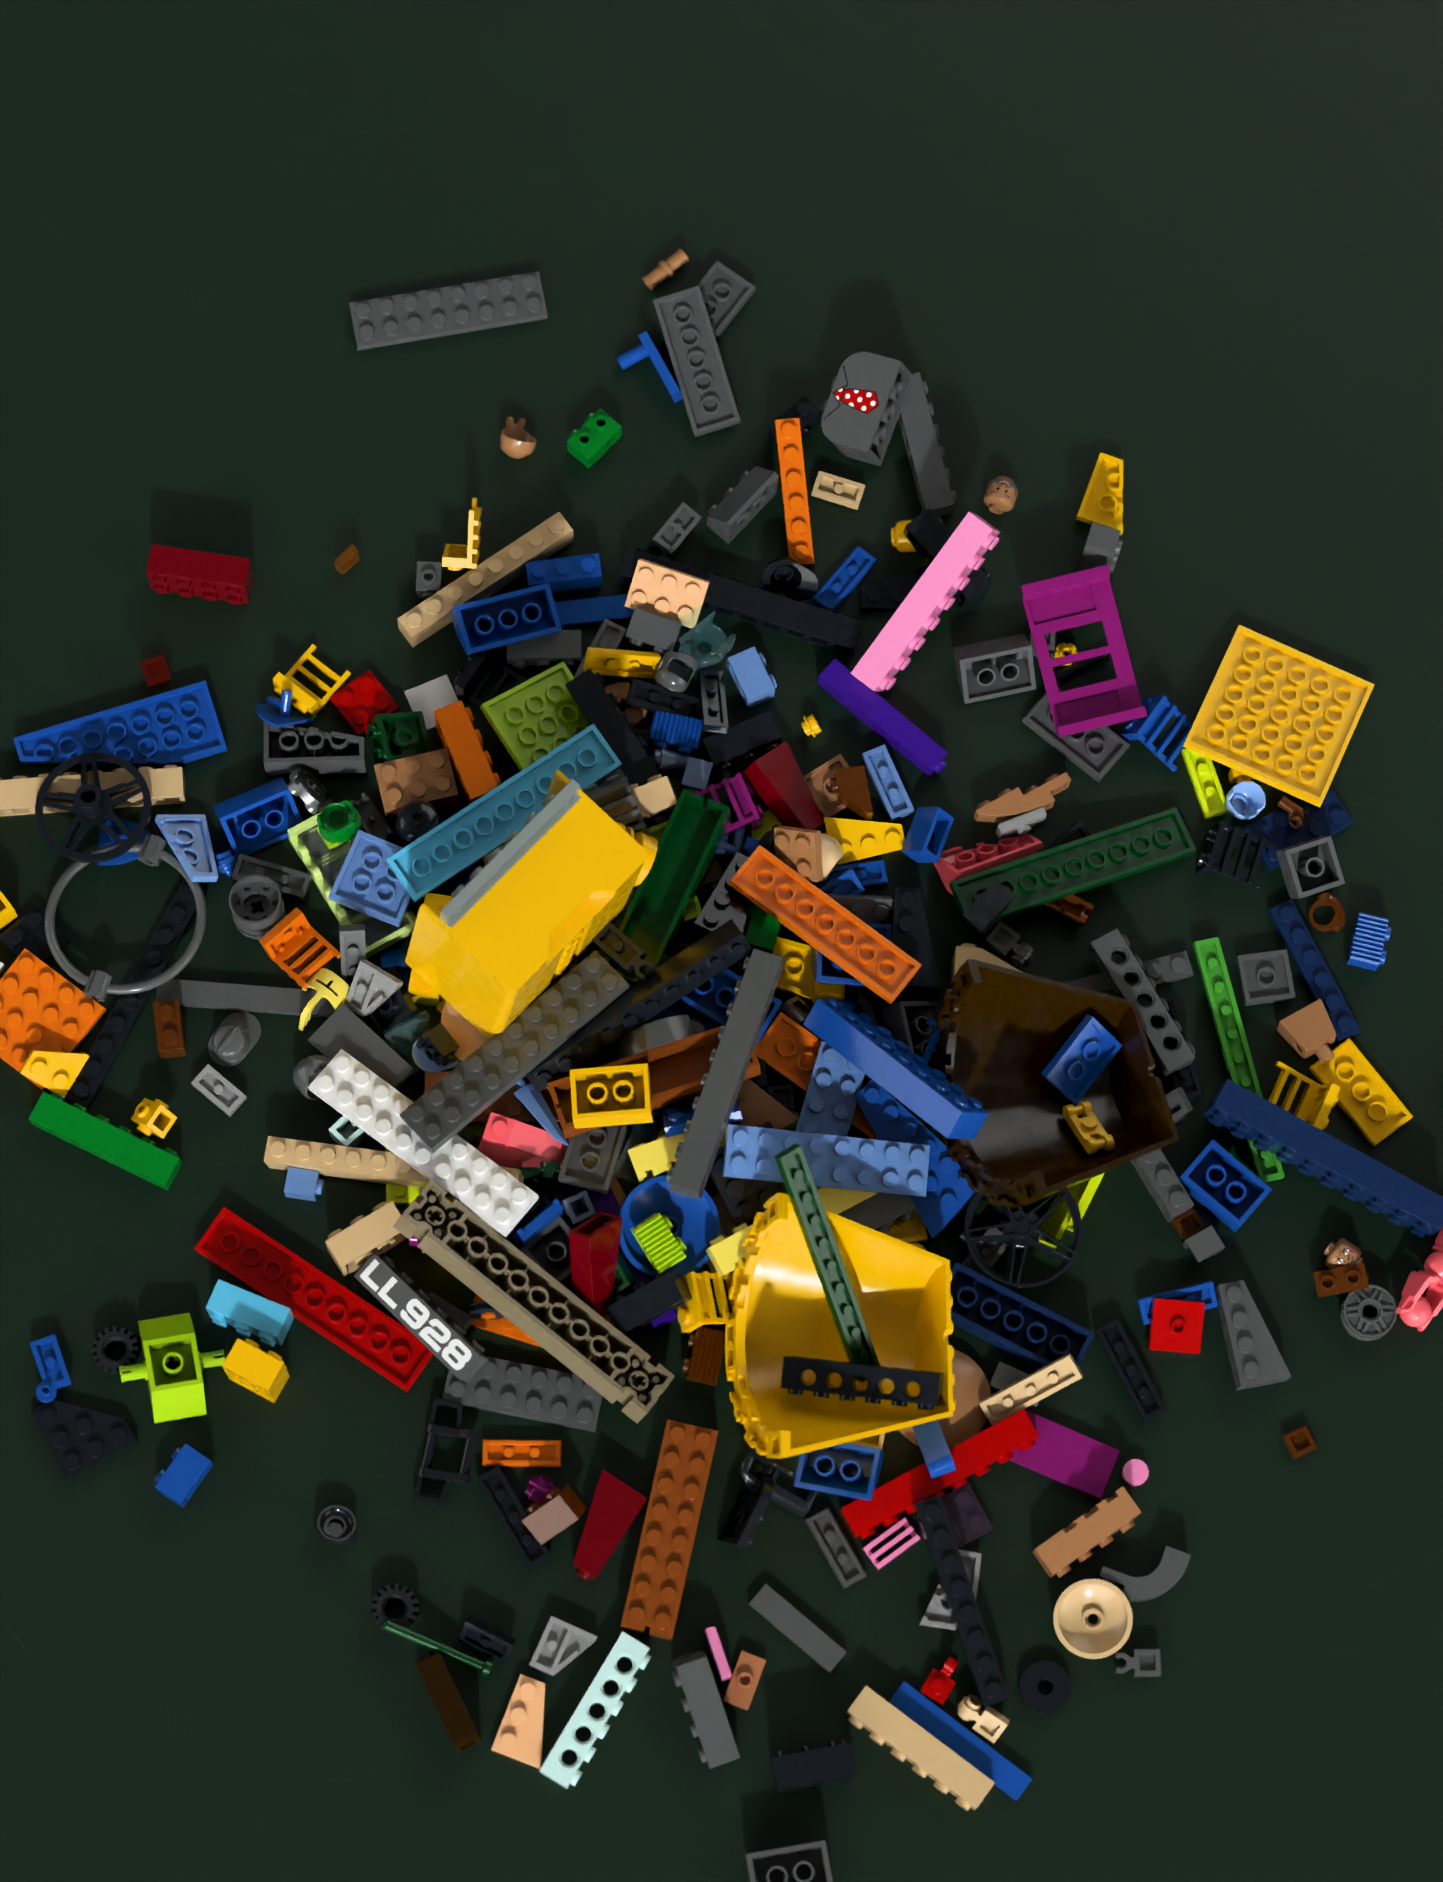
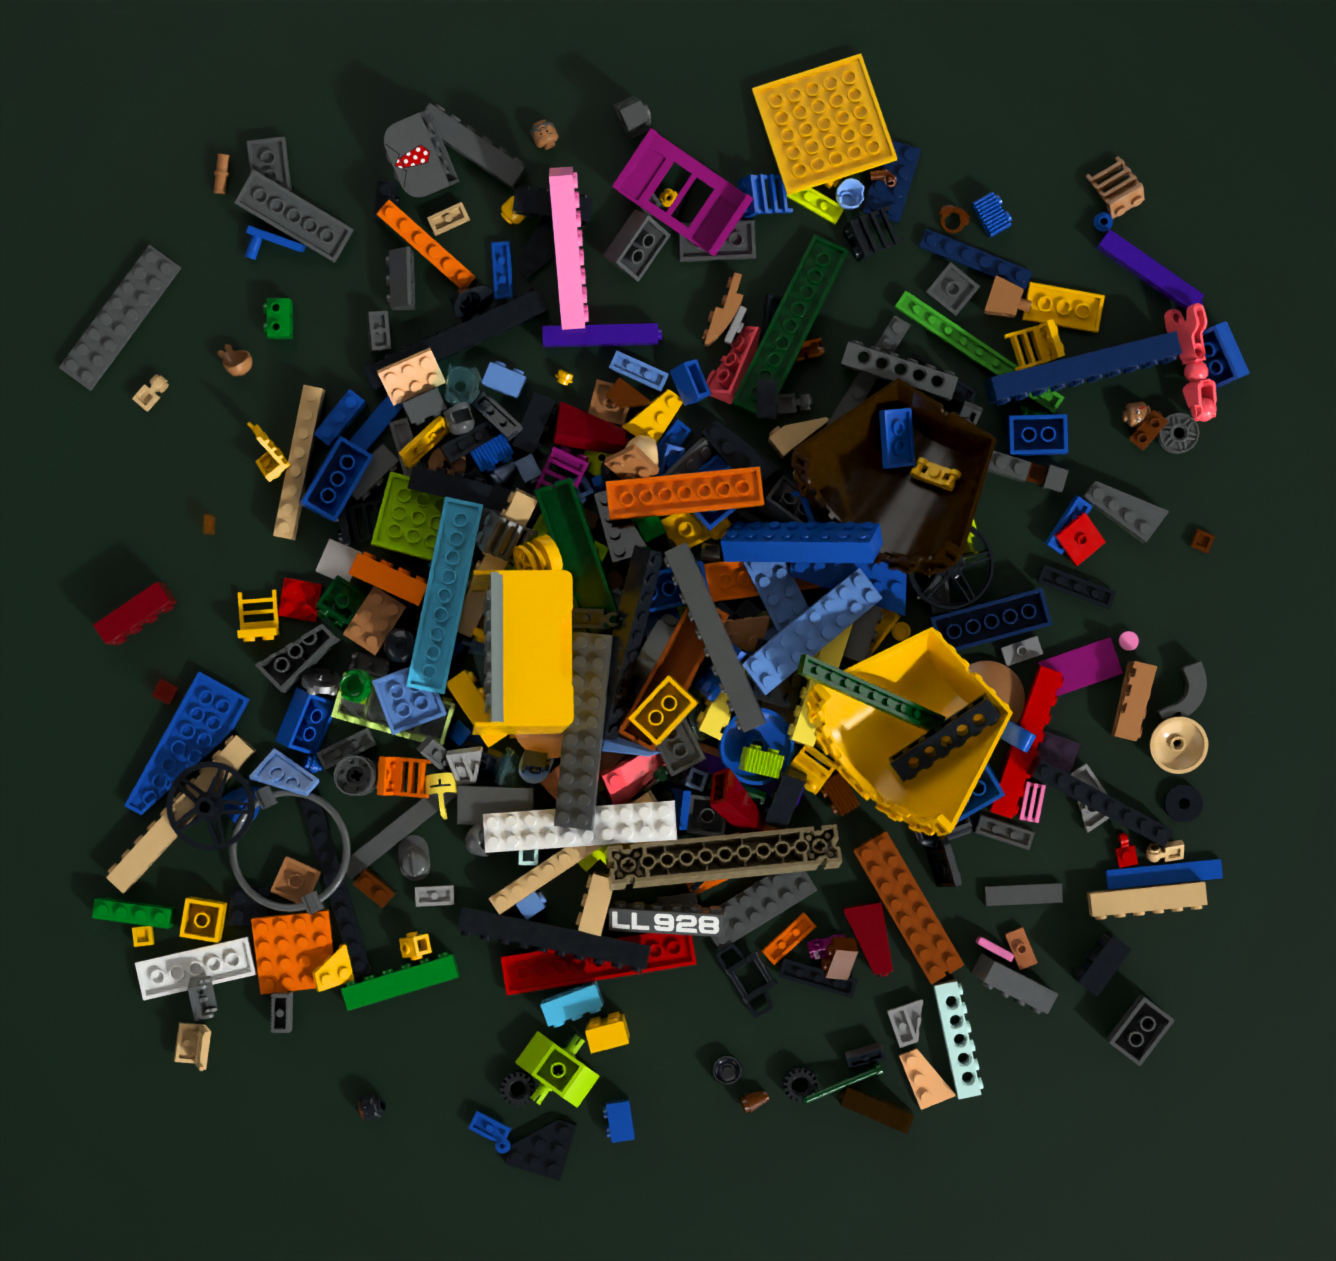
camera: 35 degrees left, 15 degrees up
blue shield [256,689,314,727] -> none
dark grey brick [416,561,443,600] -> none
tan plate [979,1353,1083,1426] -> none
yellow wing [1076,452,1123,535] -> none
dark grey plate [1114,1649,1161,1677] -> none
dark grey brick [1276,836,1345,899] -> none
none -> tan plate [132,374,169,412]
none -> medium nougat plate [270,856,322,903]
none -> black brick [457,907,651,973]
none -> reddish brown cone [739,1090,769,1113]

